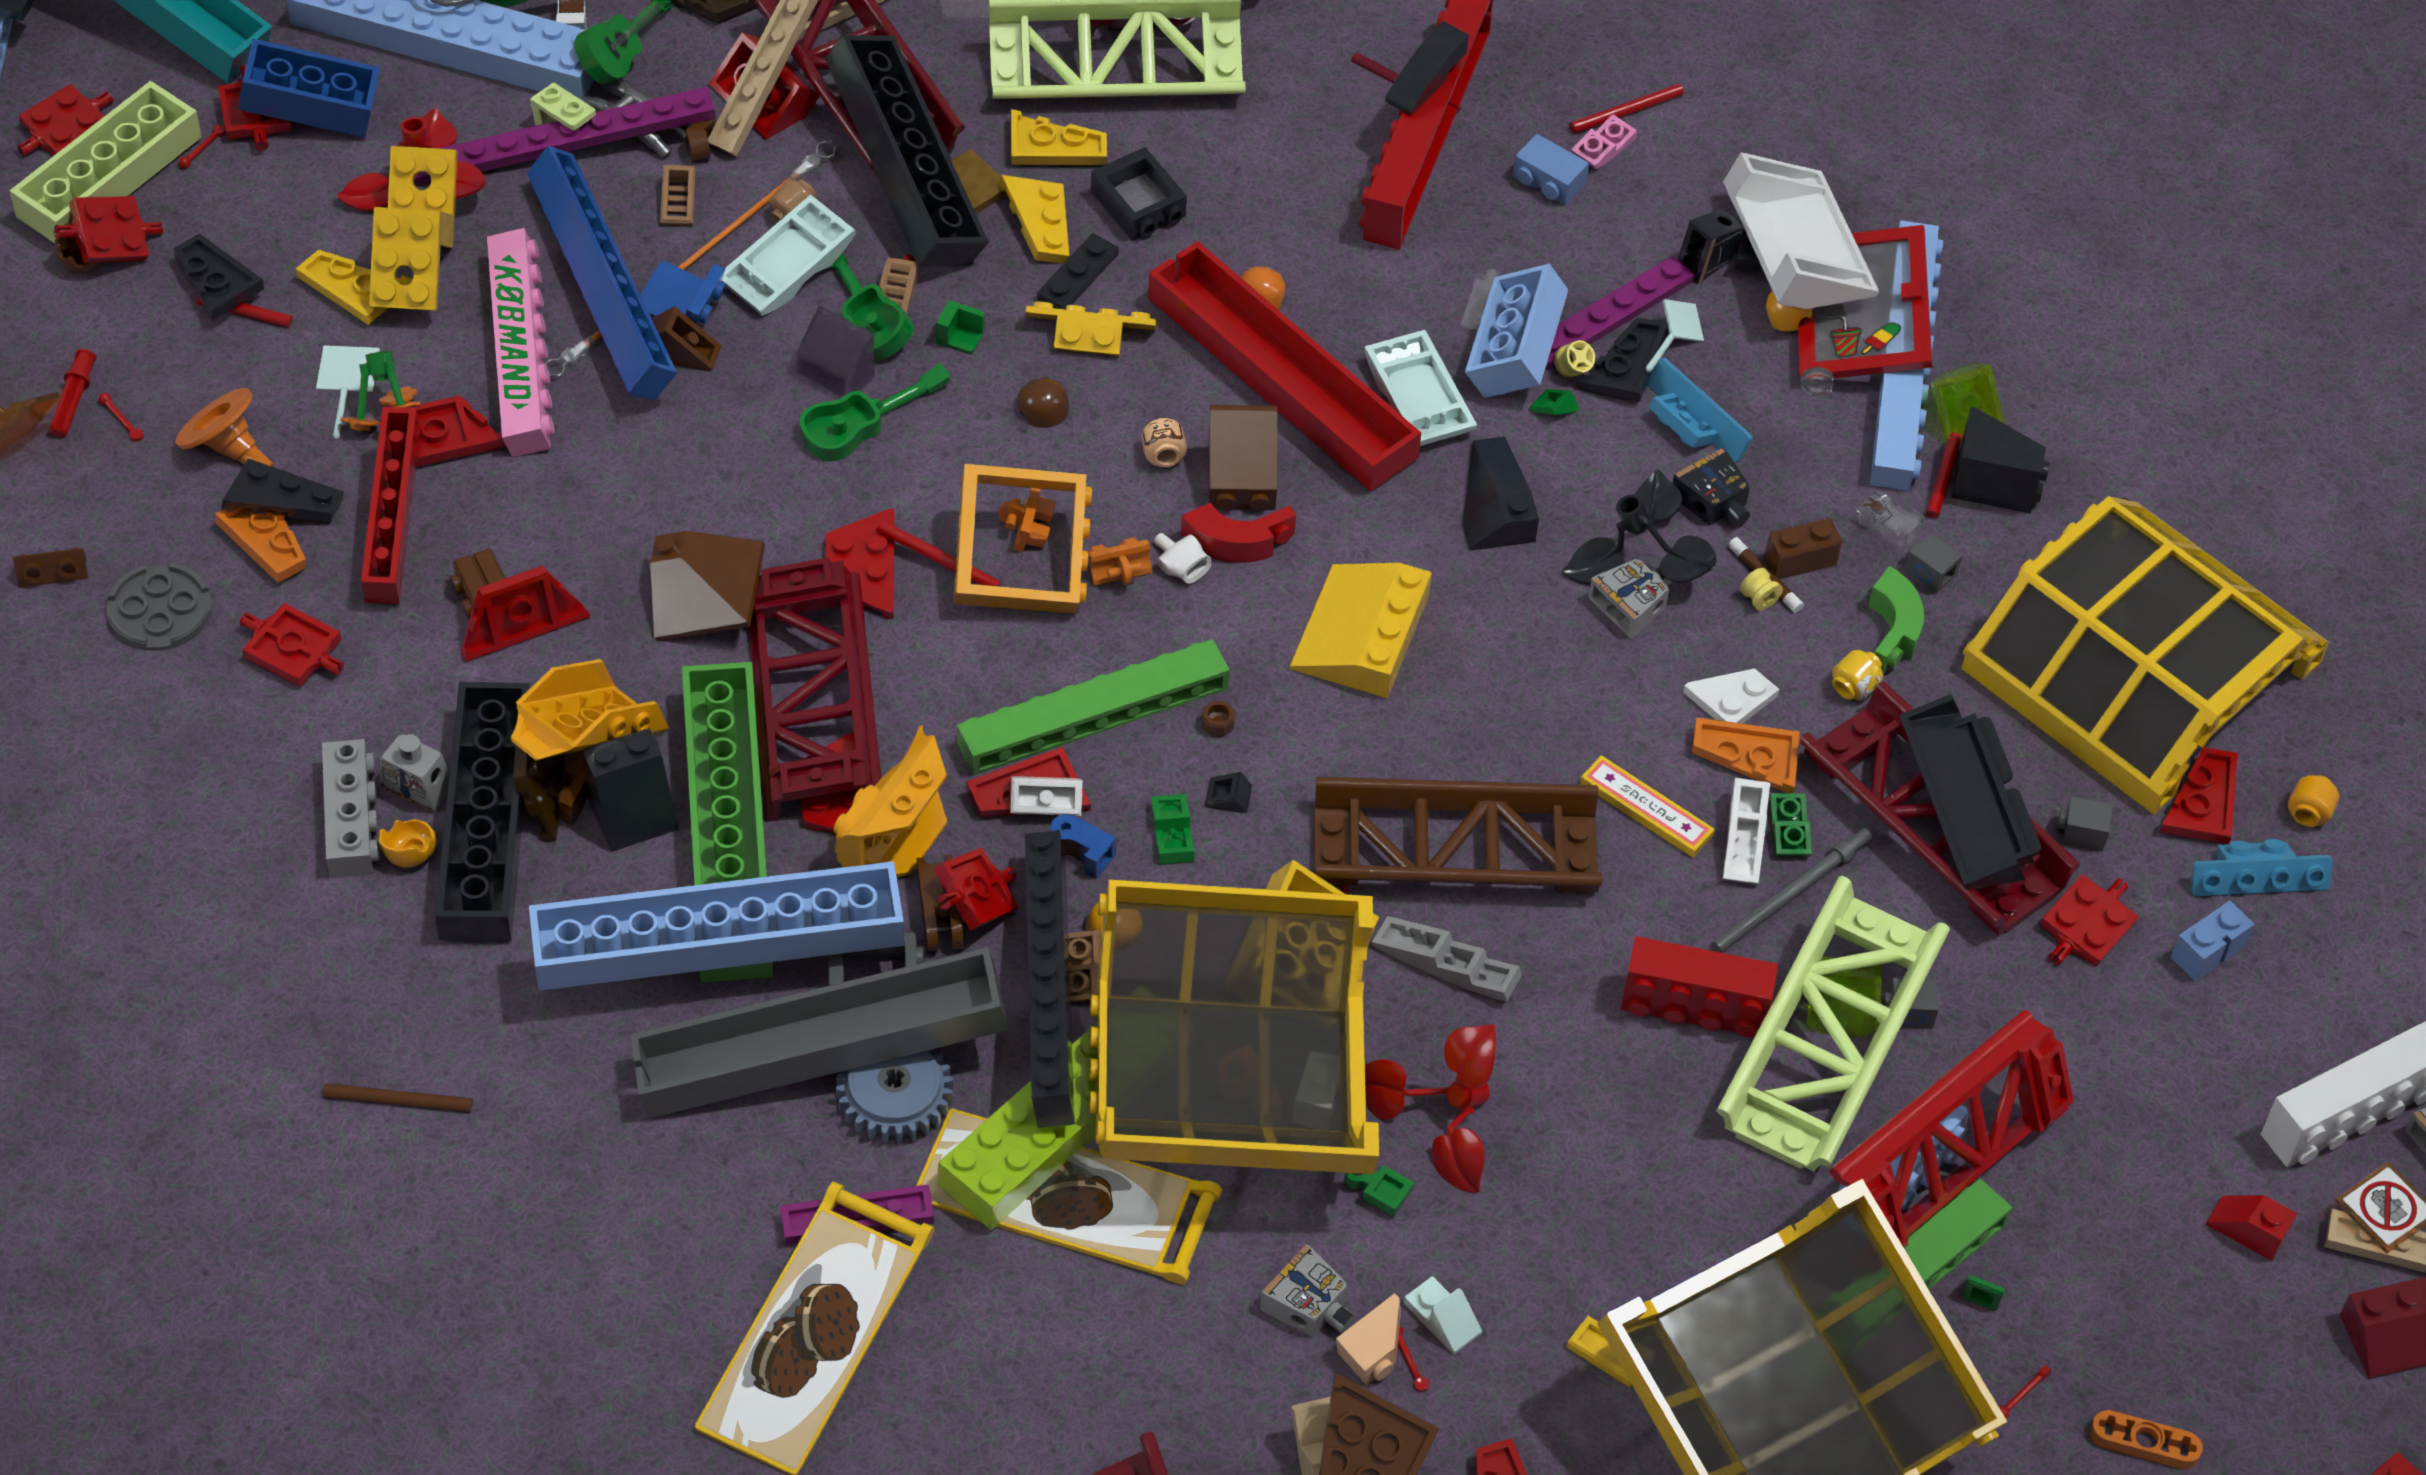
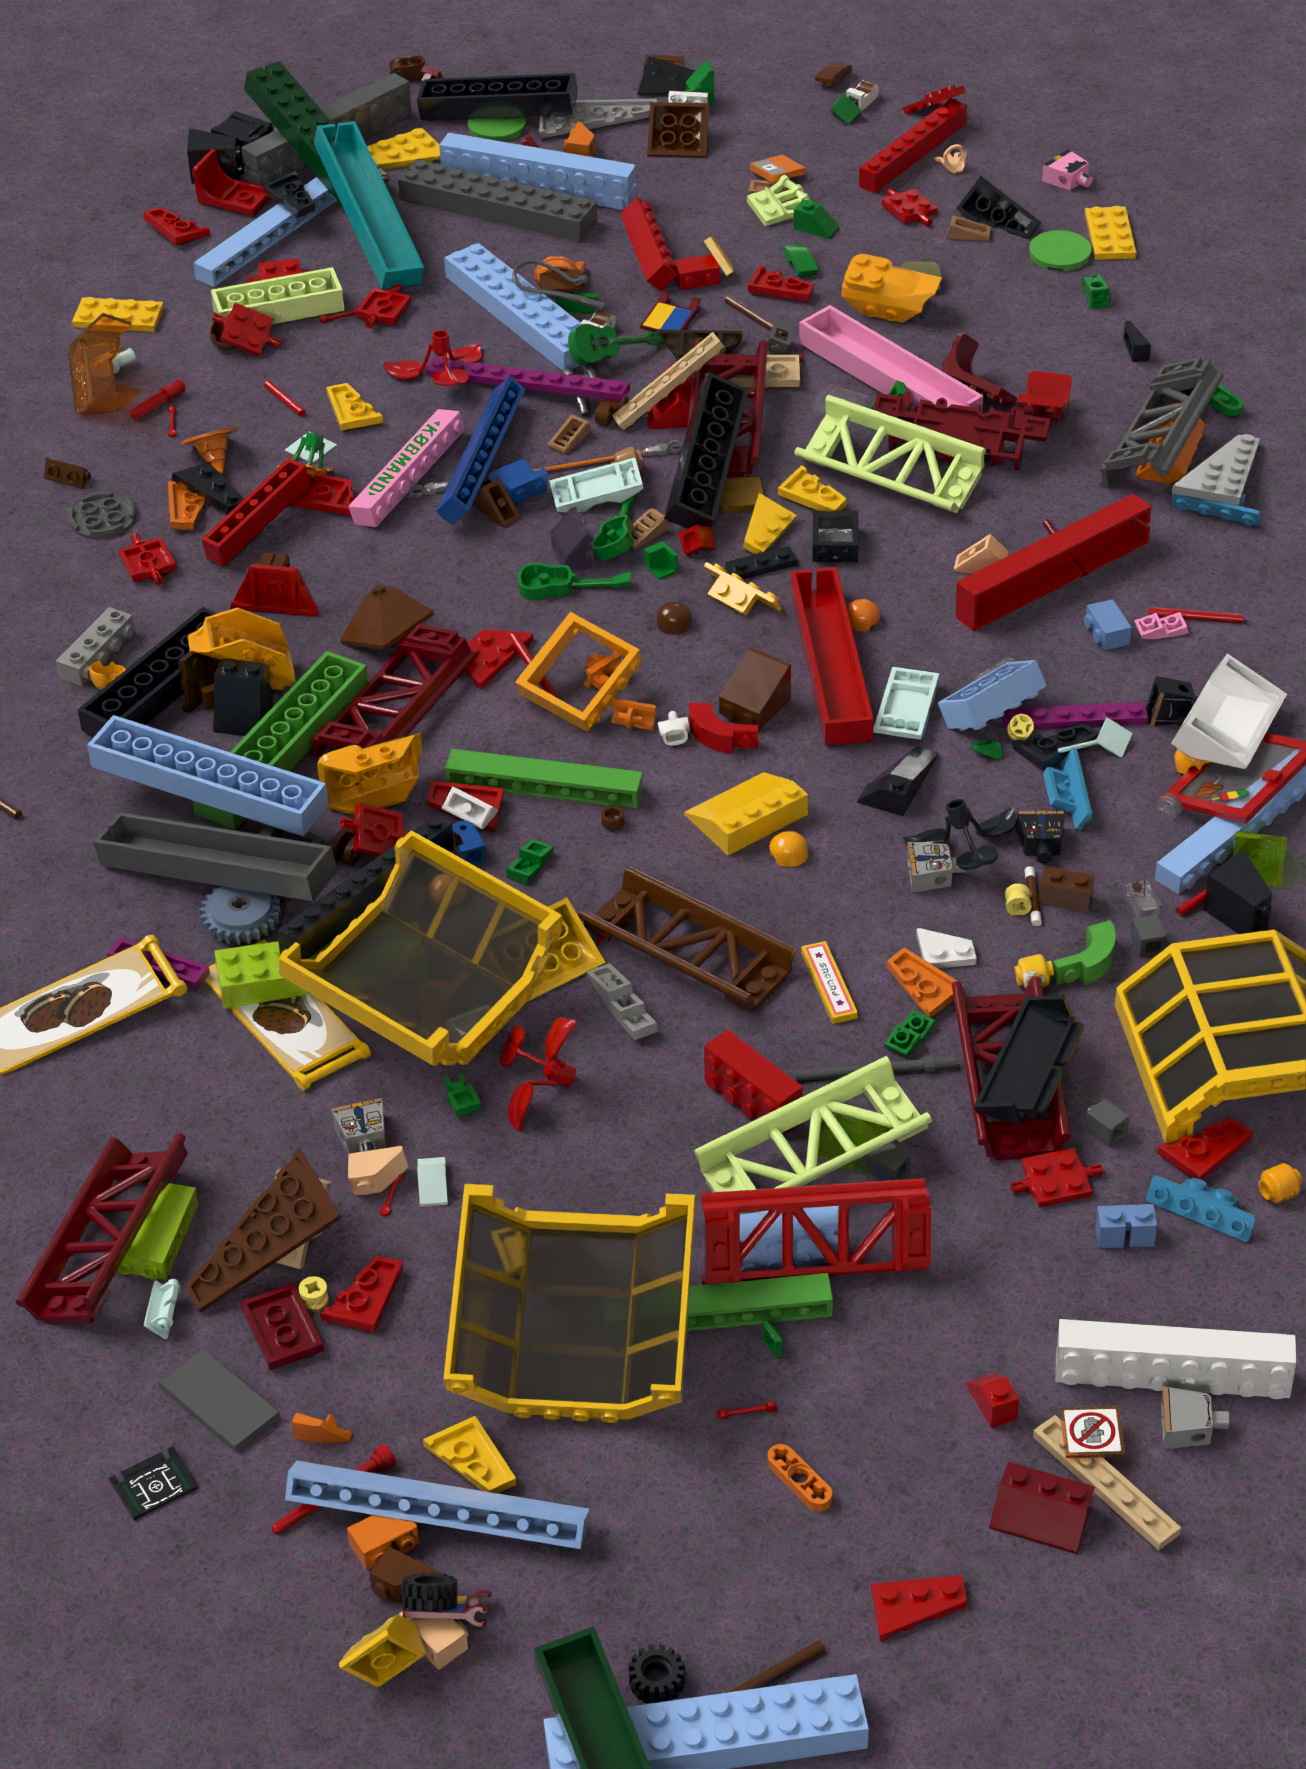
camera: 40 degrees right, 10 degrees down
black wing [174,233,264,320] -> none
blue brick [238,39,380,138] -> none
yellow bracket [369,146,458,311] -> none
light grey torso [378,734,450,814] -> none
yellowish green bracket [530,82,596,130] -> none
light nougat head [1142,418,1187,467] -> none
black slope [1205,772,1252,813] -> none
black slope [1385,21,1469,116] -> none
white slope [1722,778,1770,885] -> none
none -> red panel [678,525,716,555]
none -> light orange hair [769,831,809,867]
none -> light nougat slope [954,534,1009,574]

